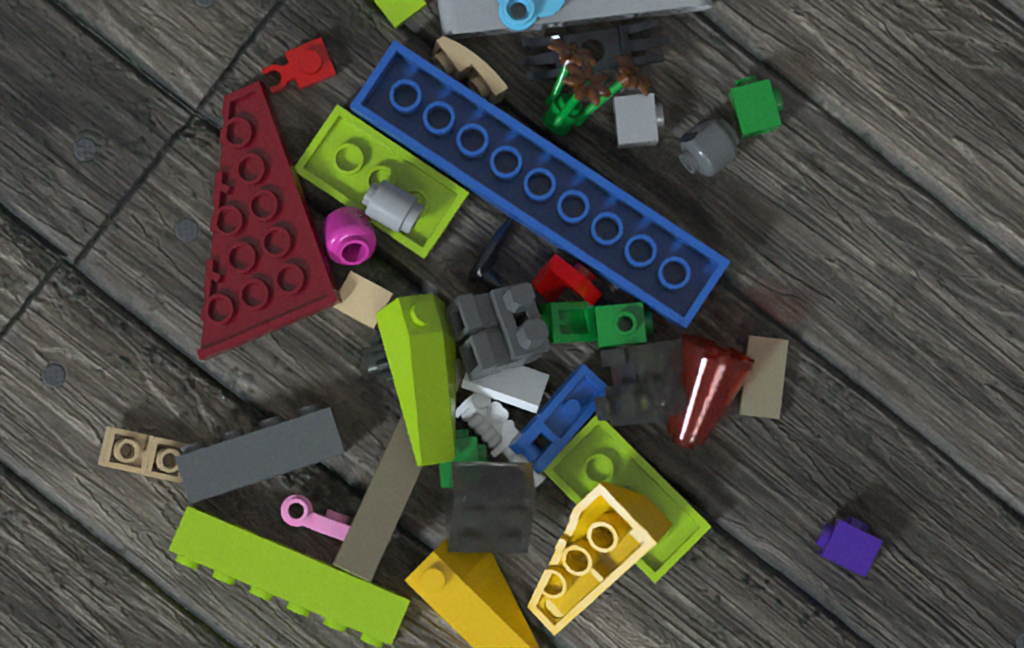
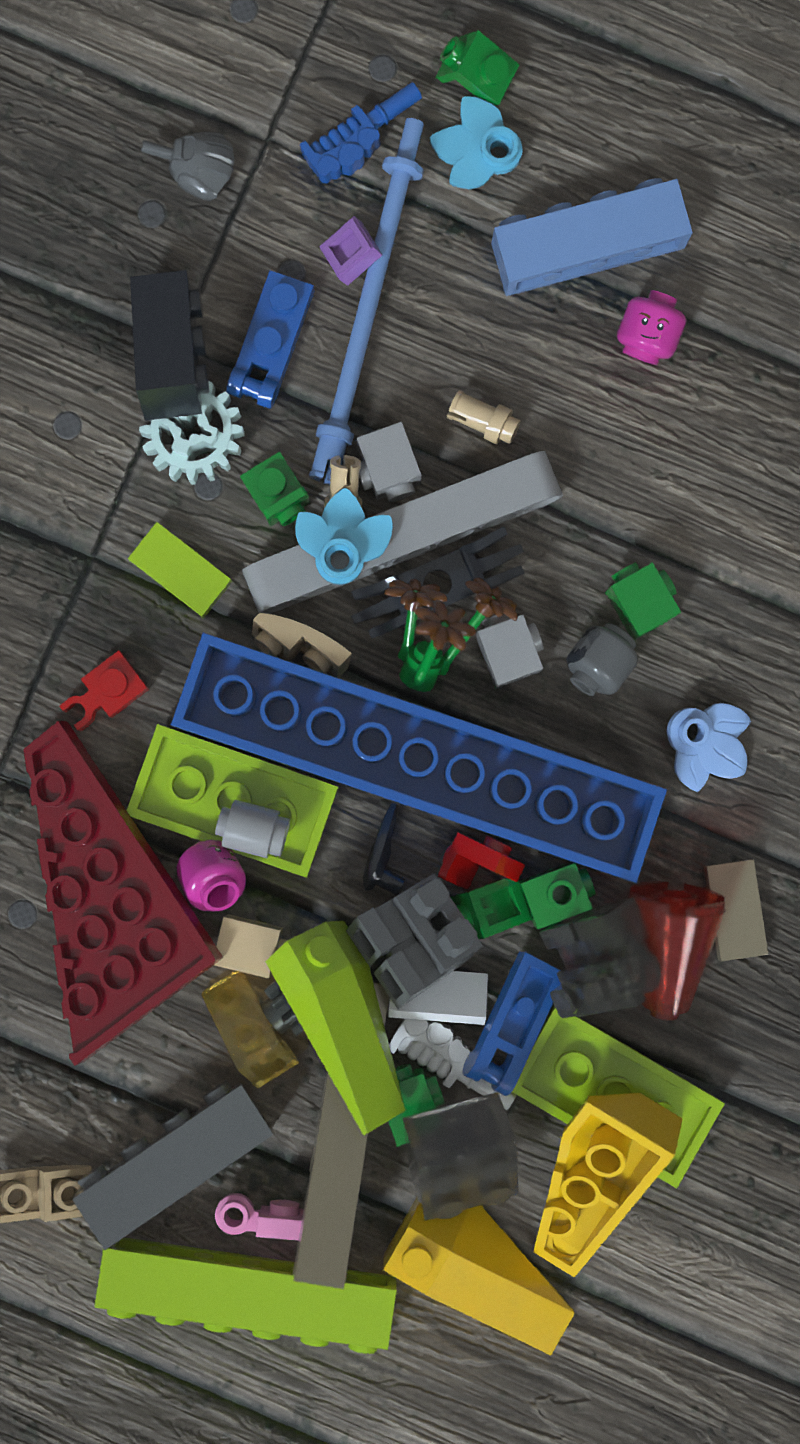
camera: 15 degrees left, 0 degrees up
none -> clear yellow bracket [201,971,299,1088]
none -> light blue plate [667,703,751,792]

